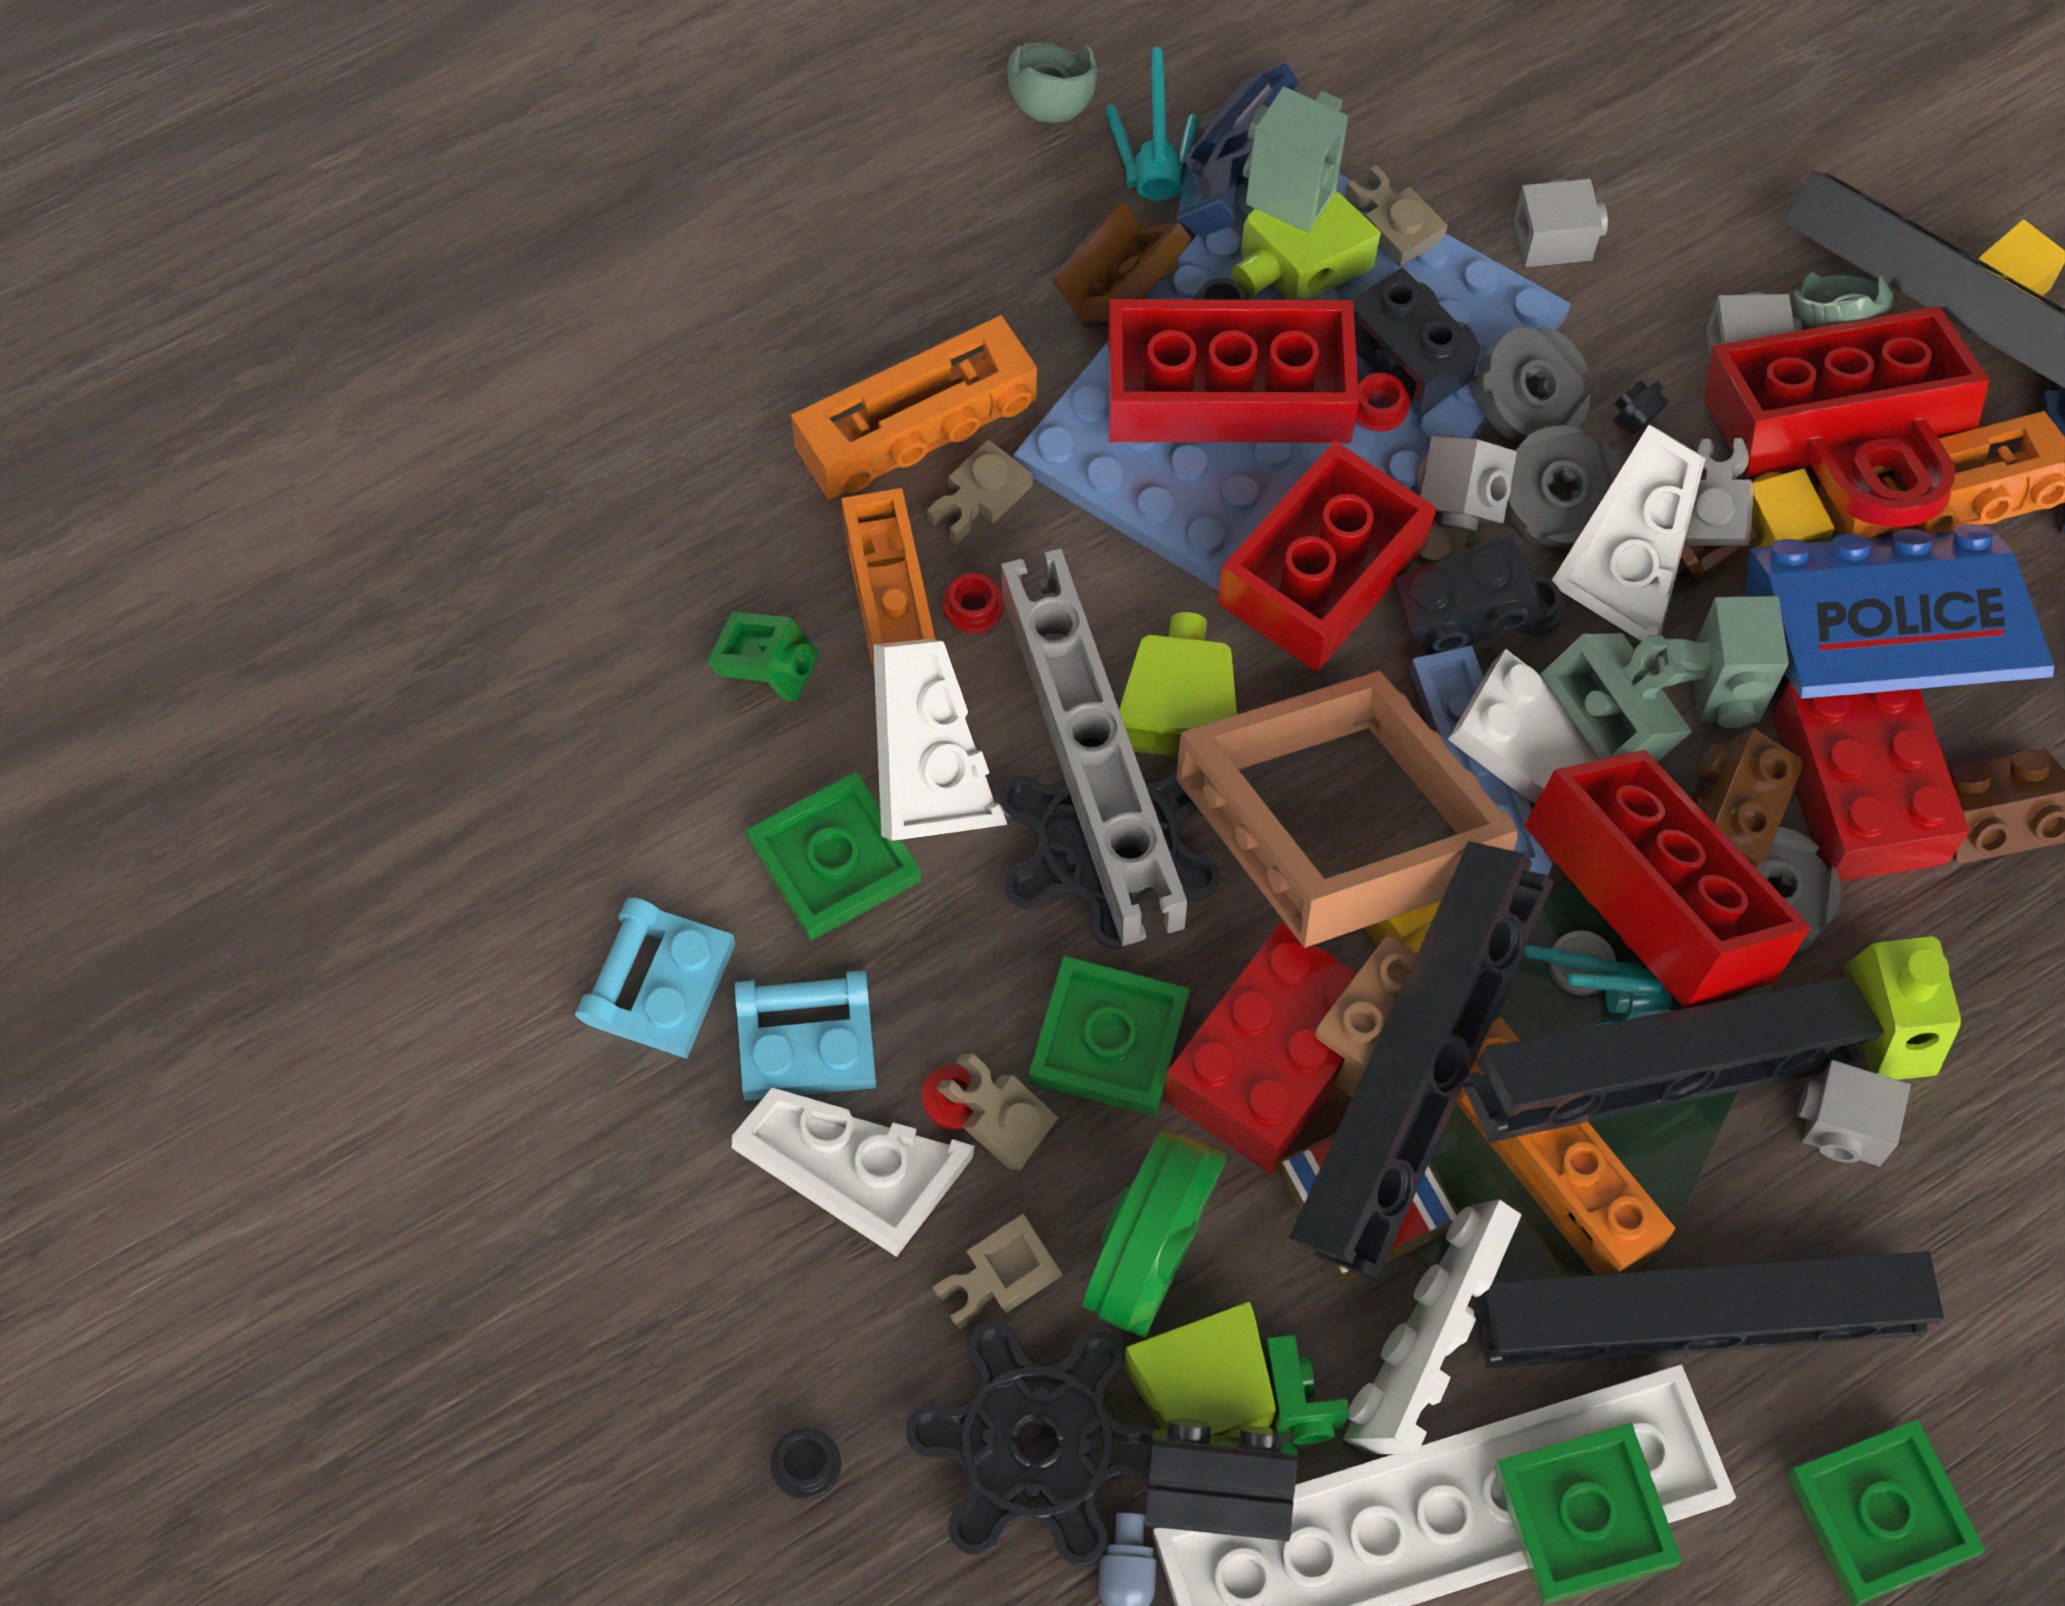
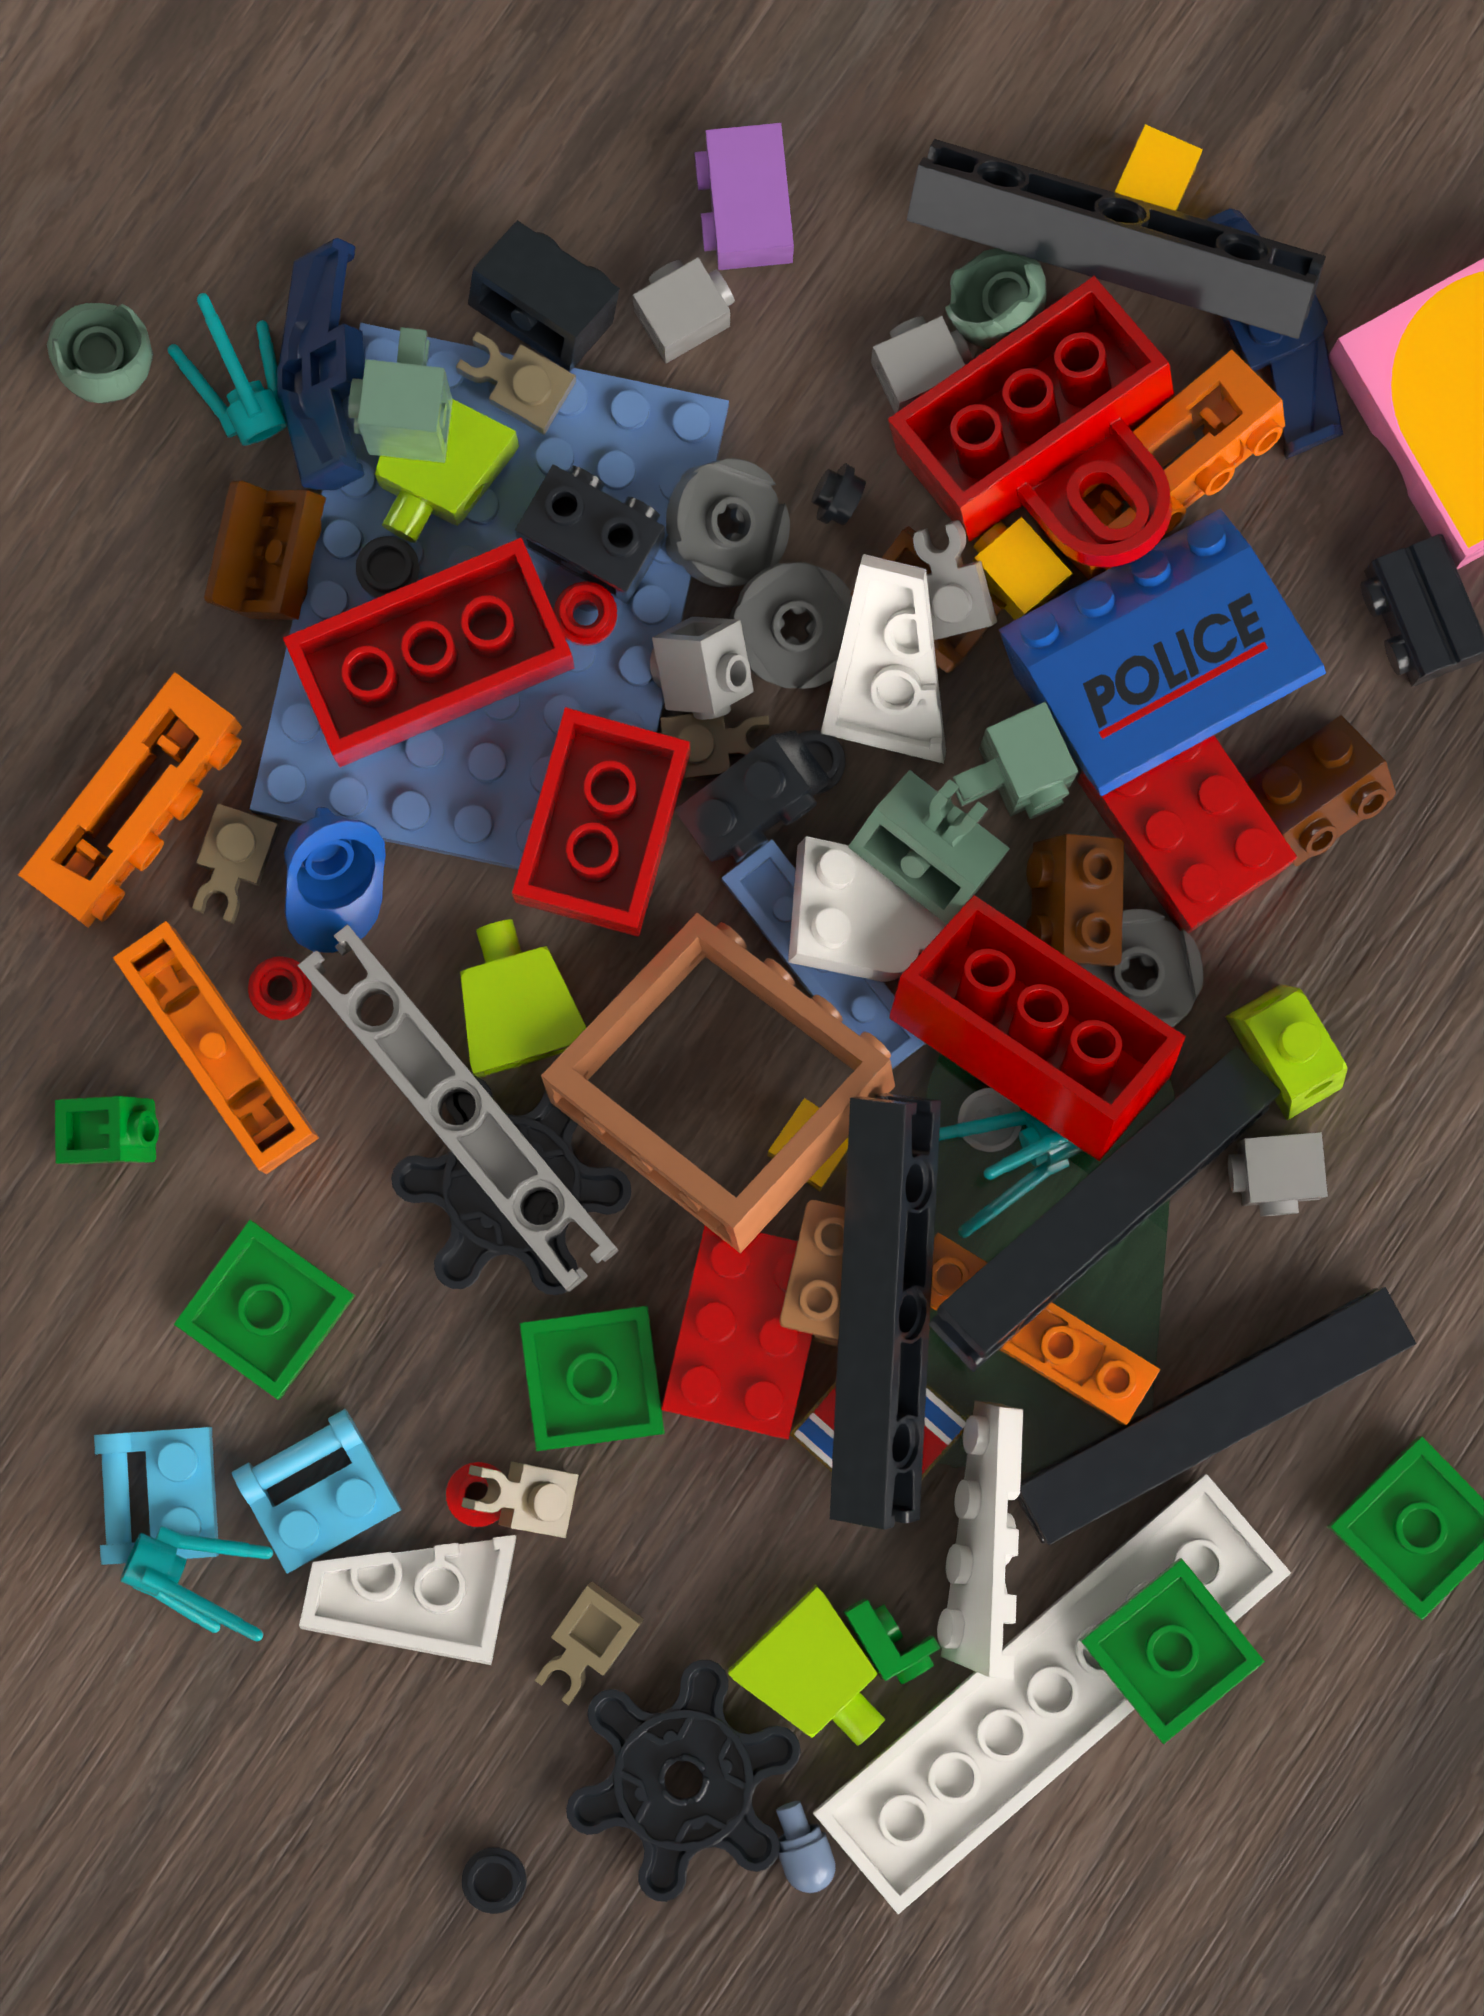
camera: 25 degrees left, 20 degrees up
white wing [873,639,1007,841] -> none
green piece [1082,1129,1227,1339] -> none
black brick [1144,1419,1298,1542] -> none
none -> teal plant [120,1526,273,1641]
none -> blue piece [284,807,386,953]
none -> black brick [468,220,620,372]
none -> medium lavender brick [694,123,794,270]

